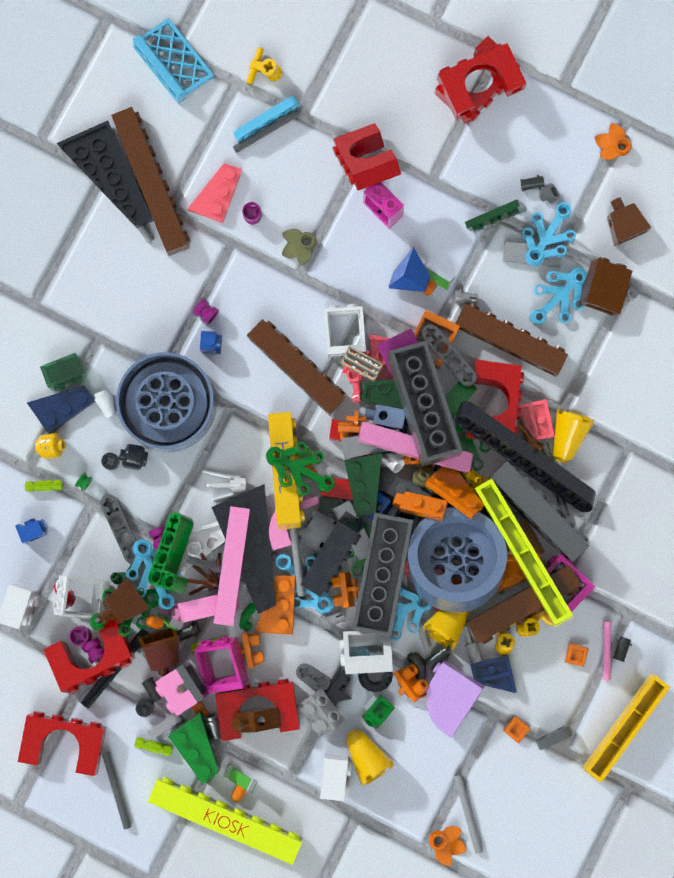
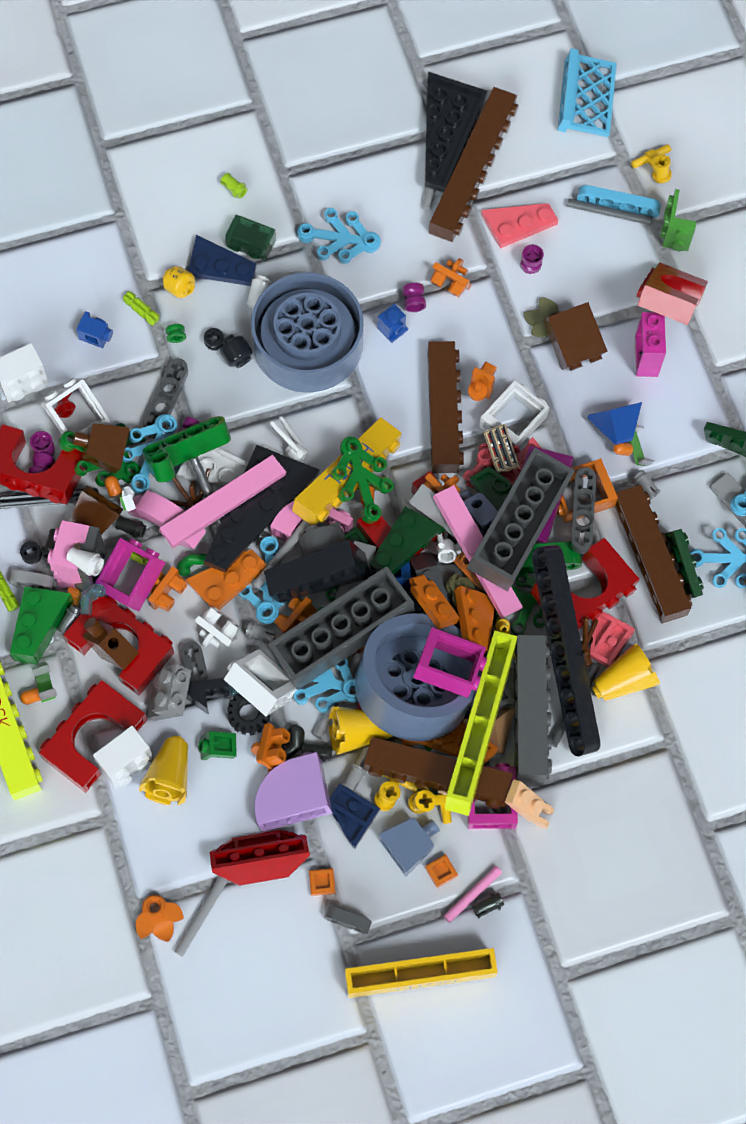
camera: 40 degrees right, 15 degrees down
none -> red arch [39,680,147,793]
none -> white cone [66,547,104,576]
none -> clear light blue arm [80,583,106,615]
none -> white hips [195,606,240,648]
none -> red wedge [209,830,310,886]
none -> lime pin [220,173,248,198]
none -> medium azure plant [297,208,381,264]
none -> sand blue torso [379,818,440,877]
none -> dark pink window [413,627,487,698]
none -> orange hips [430,258,472,298]
none -> orange hips [468,362,497,401]
none -> light nougat hinge [505,780,554,828]
none -> reddish brown brick [543,302,608,371]
none -> bright green bracket [660,189,696,252]
none -> dark green wing [664,529,704,598]

